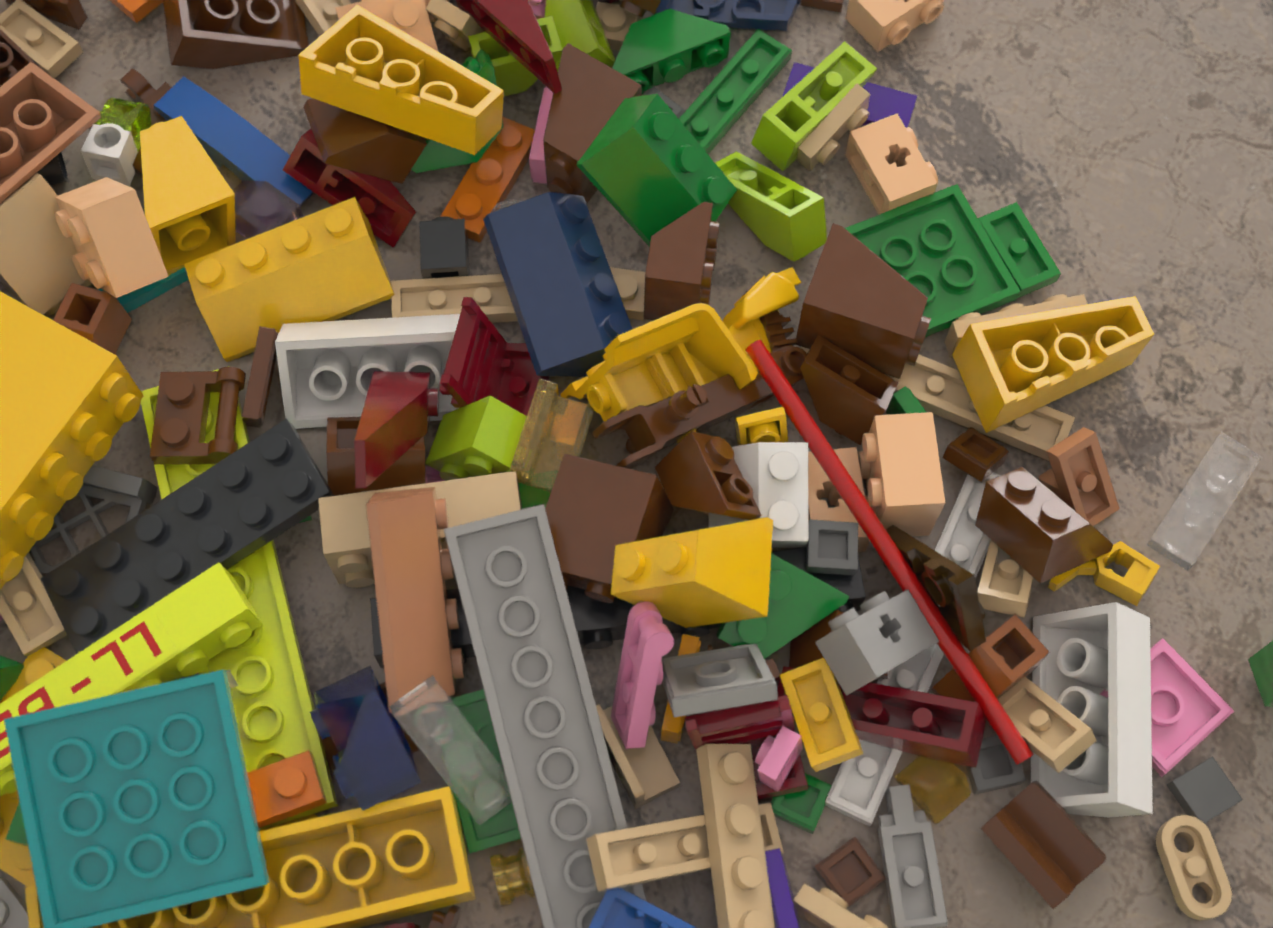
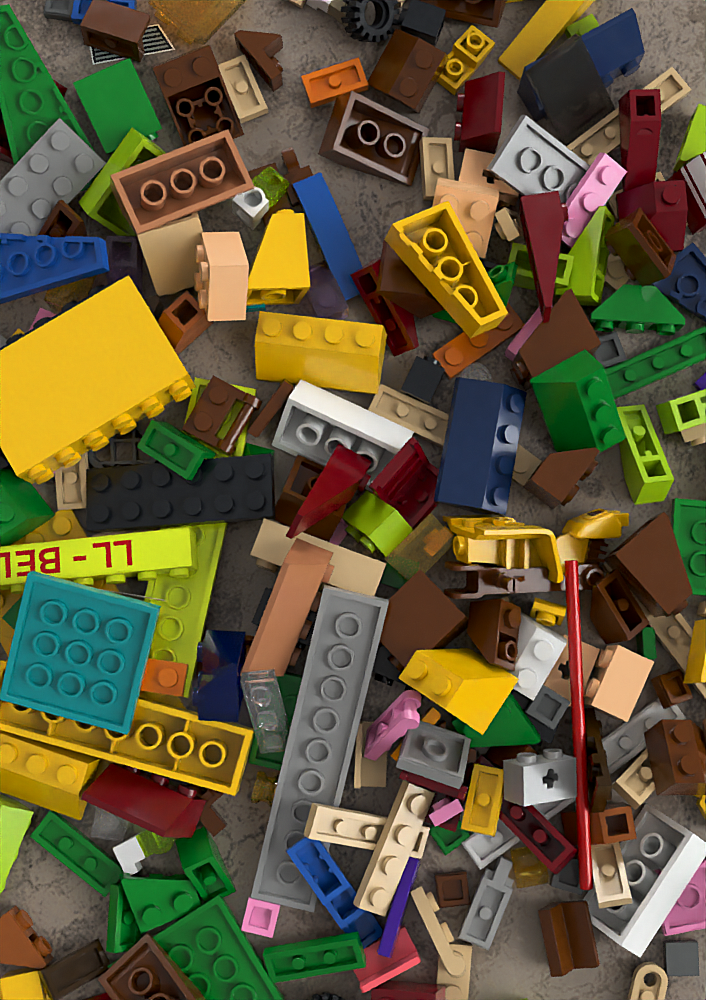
camera: 30 degrees right, 15 degrees up
none -> green panel [137,420,216,480]

